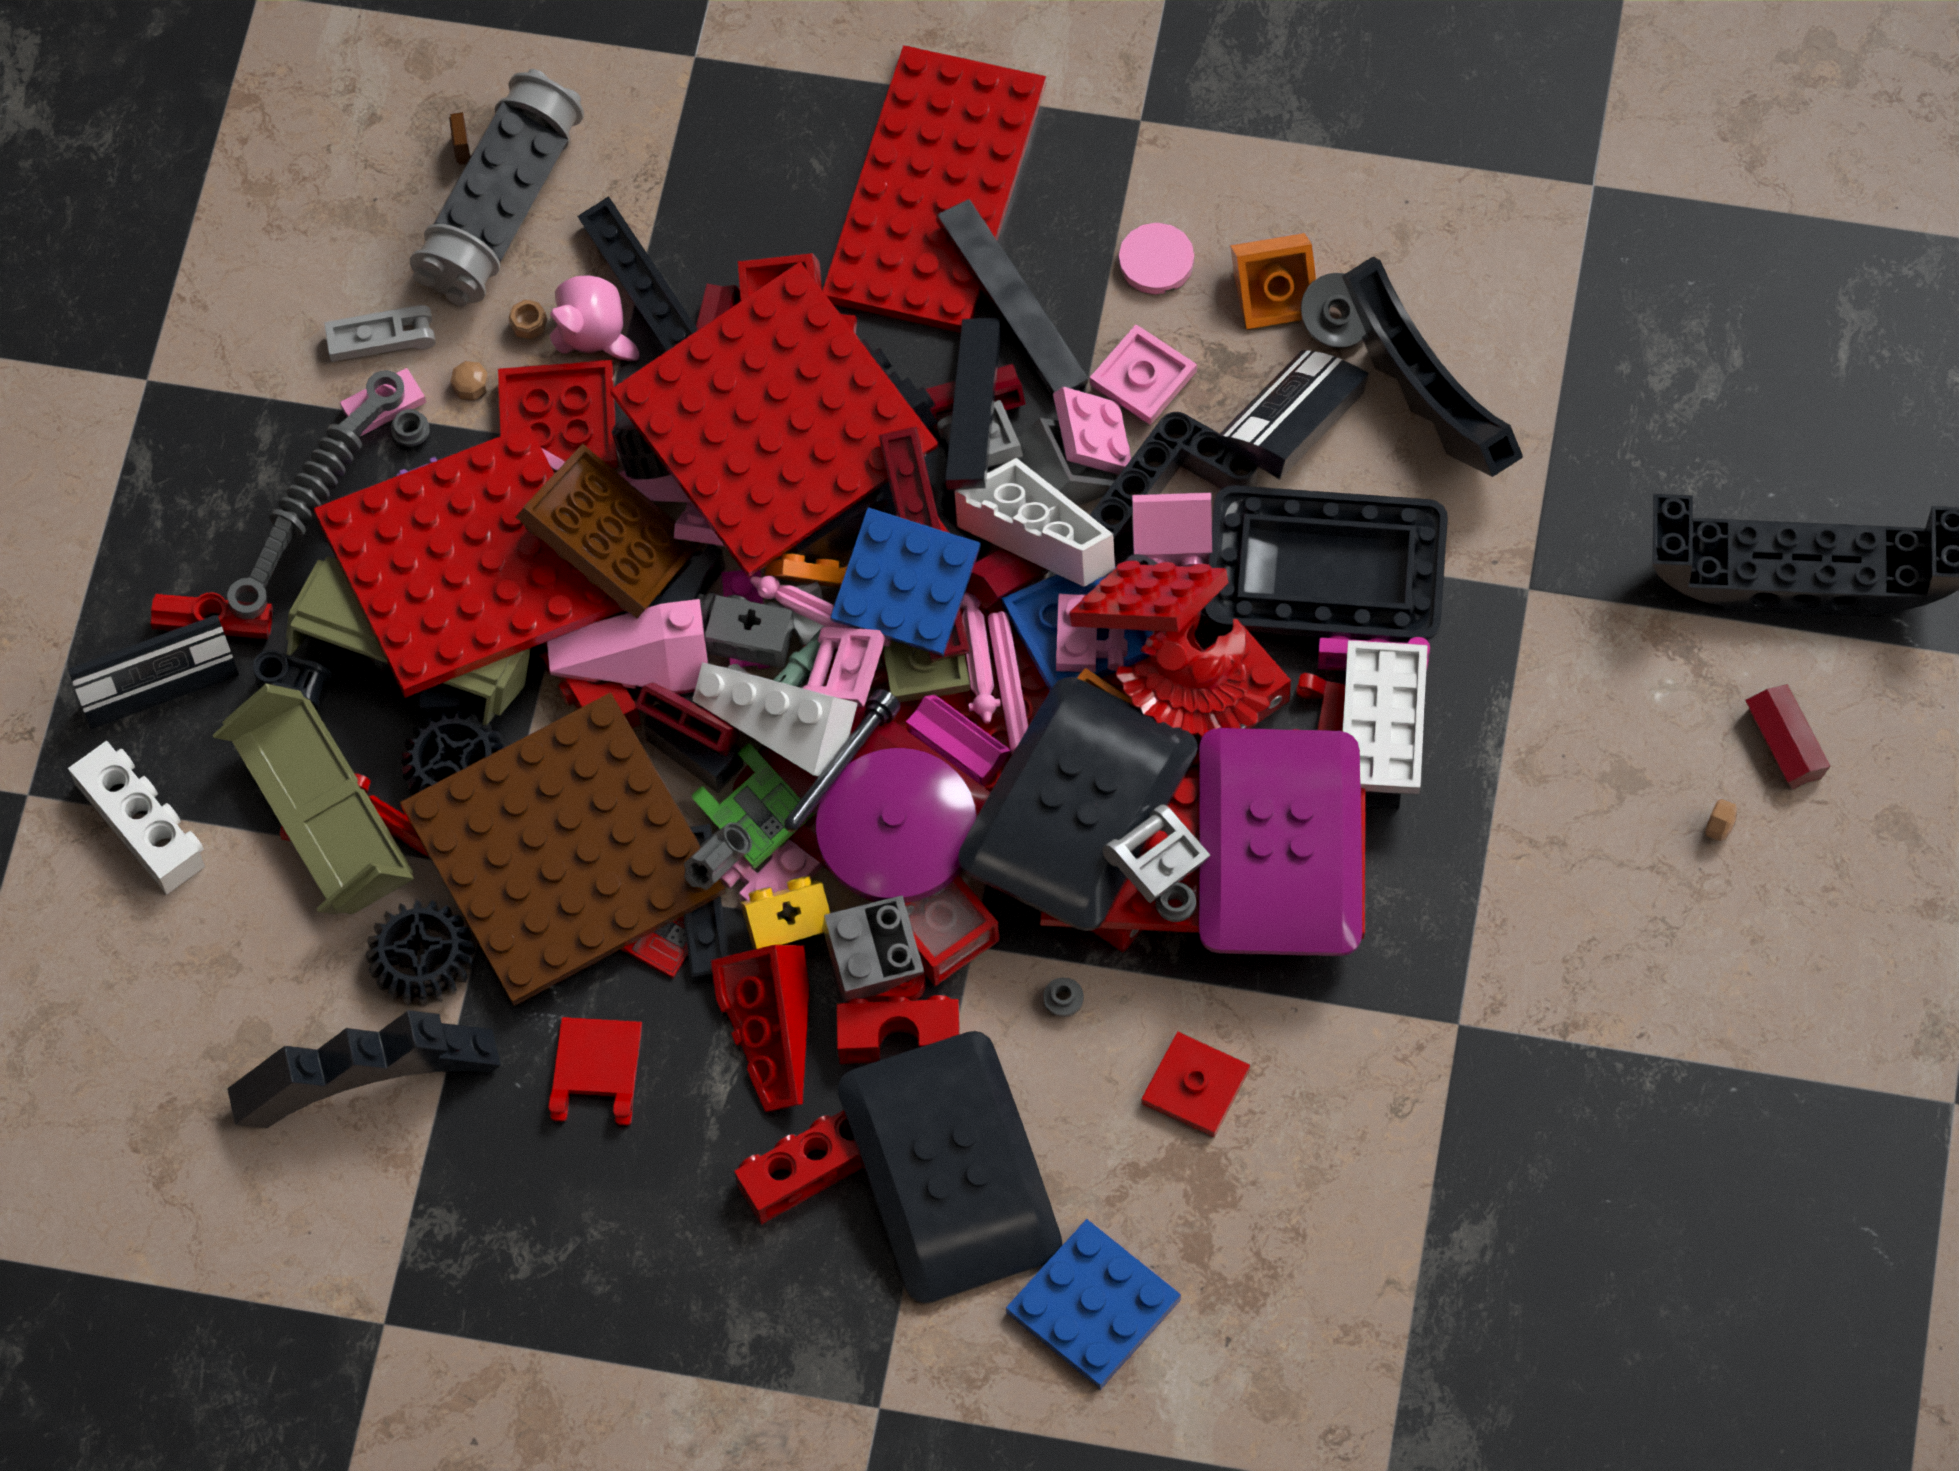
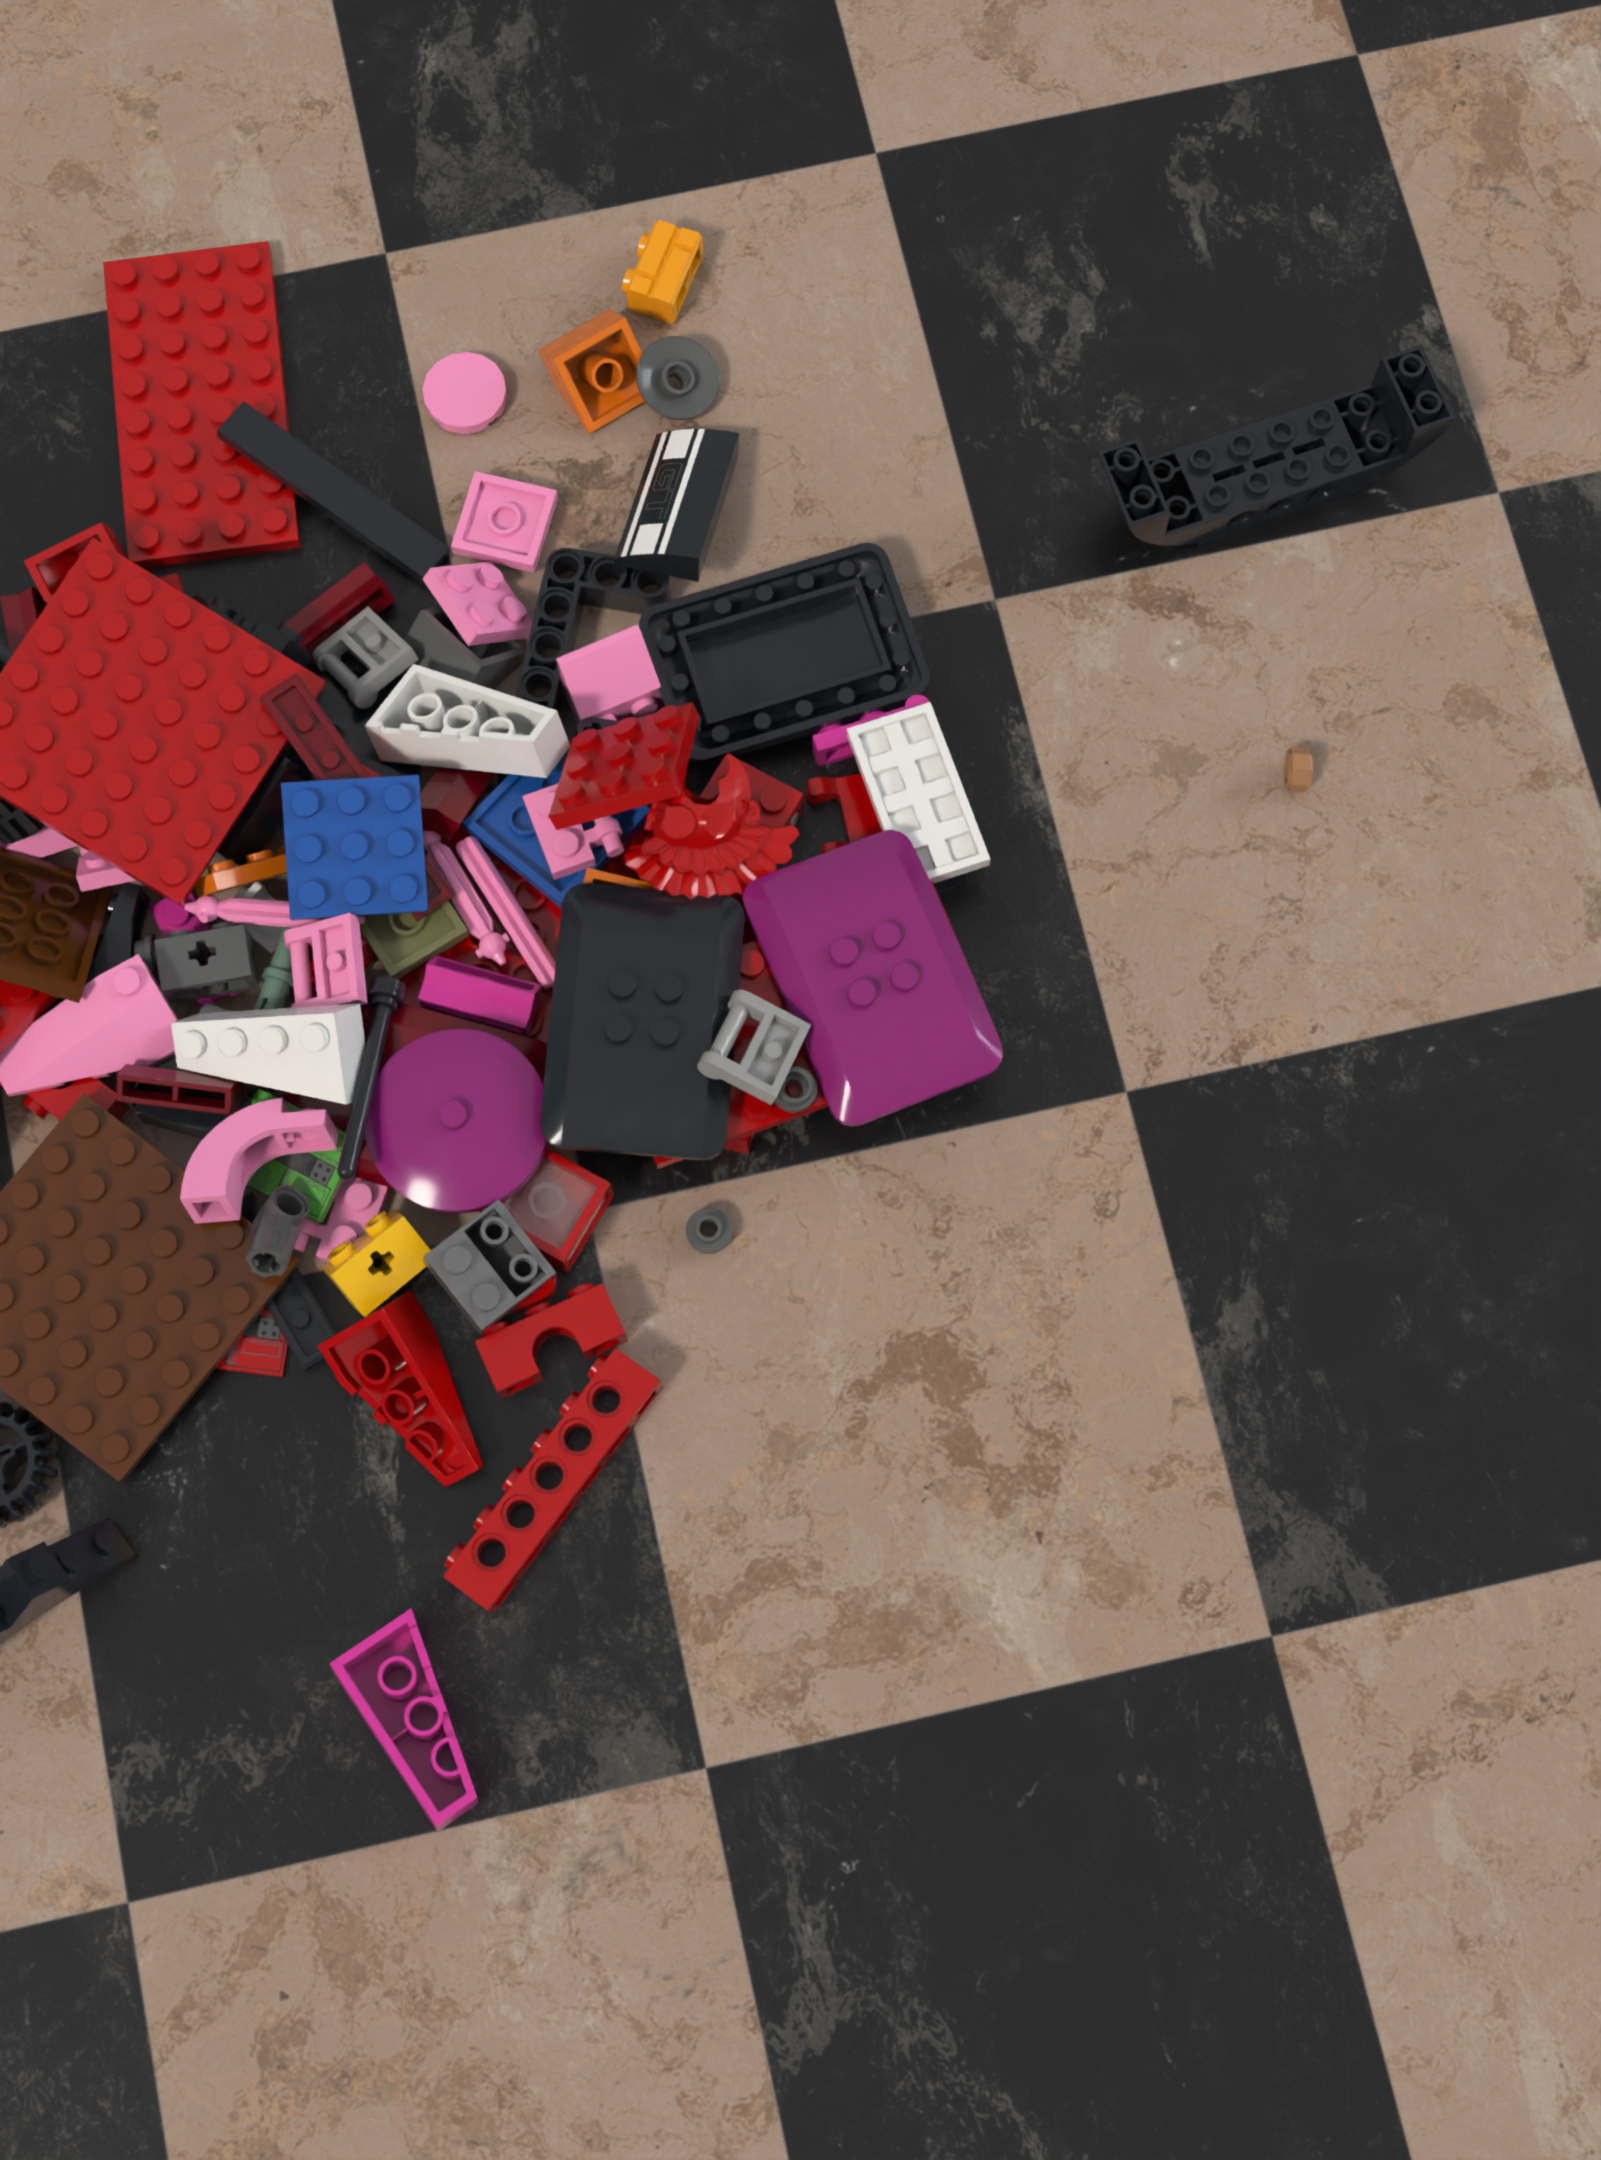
camera: 25 degrees left, 10 degrees up
red flag [549,1017,642,1125] -> none
black wedge [838,1031,1063,1304] -> none
black tile [945,318,1002,490] -> none
blue plate [1006,1219,1181,1390] -> none
red plate [1141,1031,1250,1138] -> none
black arch [1342,257,1523,477] -> none
dark red piece [1745,684,1831,790] -> none
none -> bright pink arch [180,1098,339,1224]
none -> dark pink wedge [329,1608,478,1832]
none -> light orange brick [622,219,704,325]

